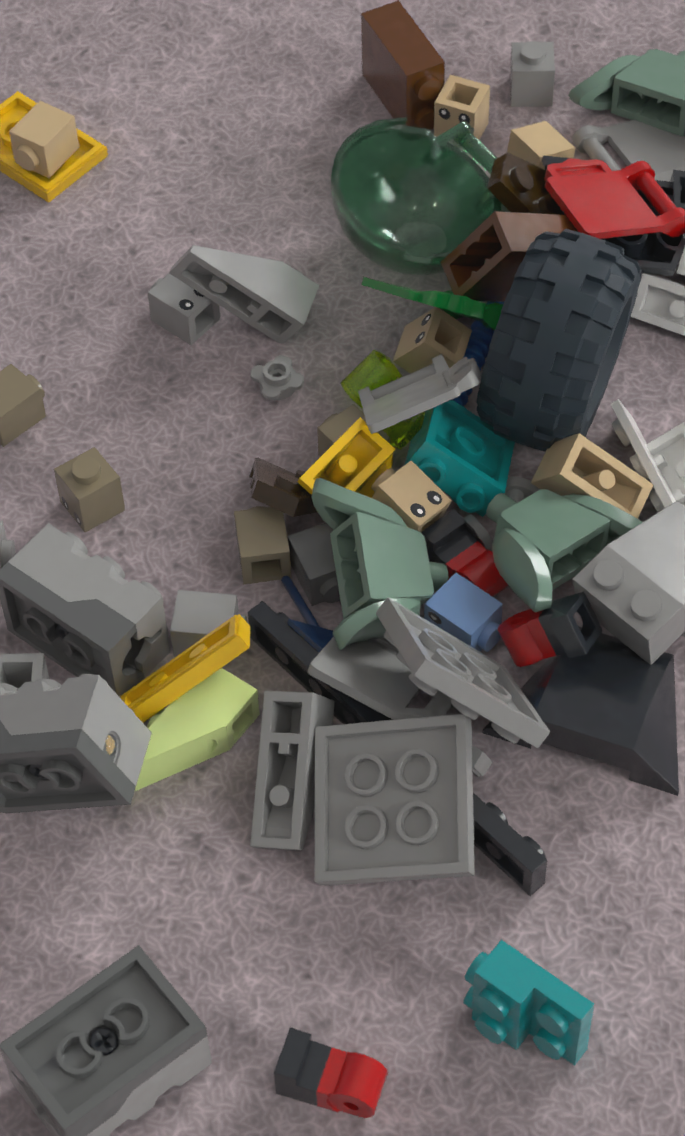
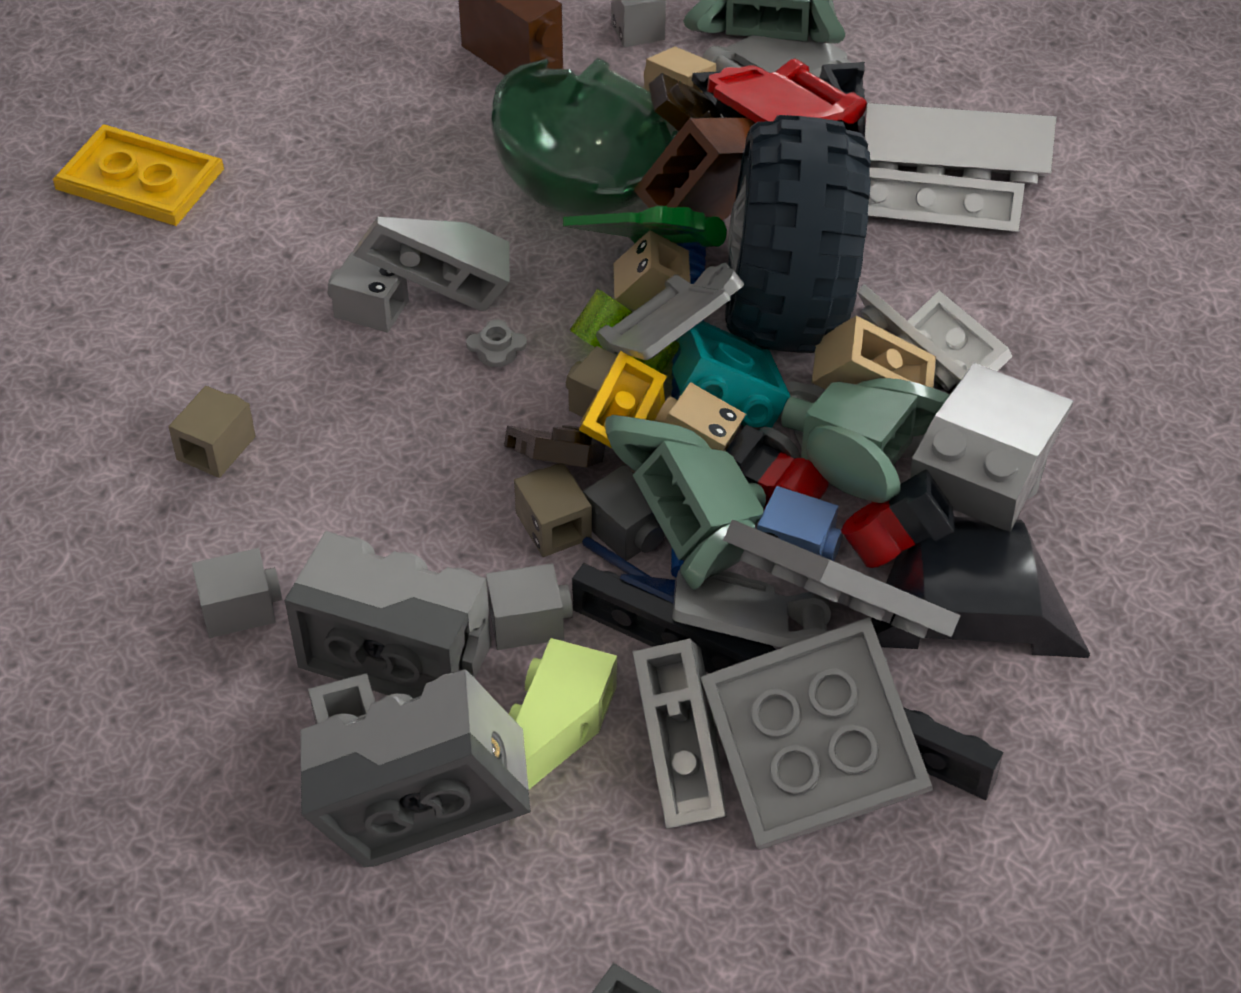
camera: 20 degrees left, 5 degrees down
tan brick [9,101,79,178] -> none
dark tan brick [54,447,125,532] -> none
yellow tile [120,614,250,723] -> none
tan brick [434,75,490,151] -> none
teal plate [463,939,595,1066] -> none

